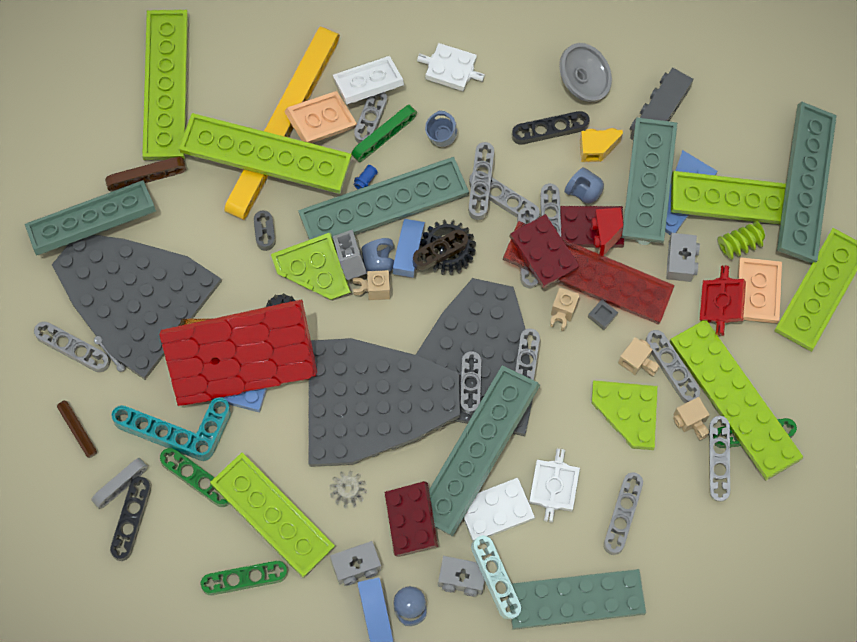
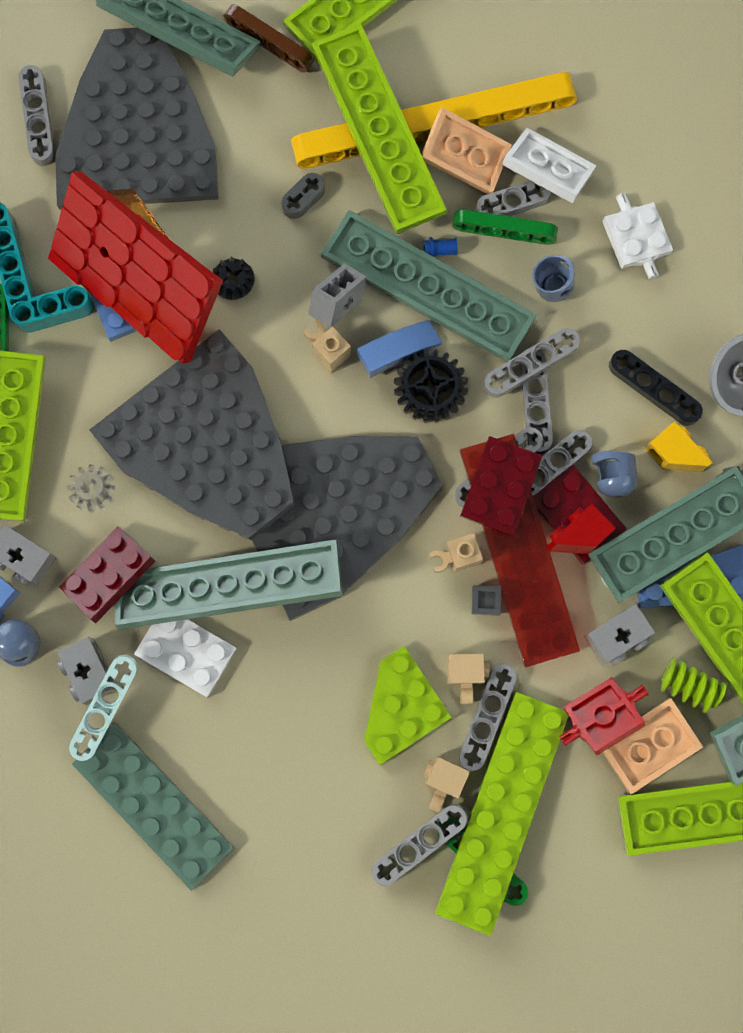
camera: 55 degrees right, 10 degrees up
light grey hinge [94,336,125,372] -> none
lime plate [271,233,352,300] -> none
sand blue helmet [361,238,394,273] -> none
dark brown beam [412,230,468,271] -> none
light grey beam [460,351,481,414] -> none
light grey beam [515,329,540,380] -> none
white plate [529,449,580,522] -> none
light grey beam [604,472,643,555] -> none

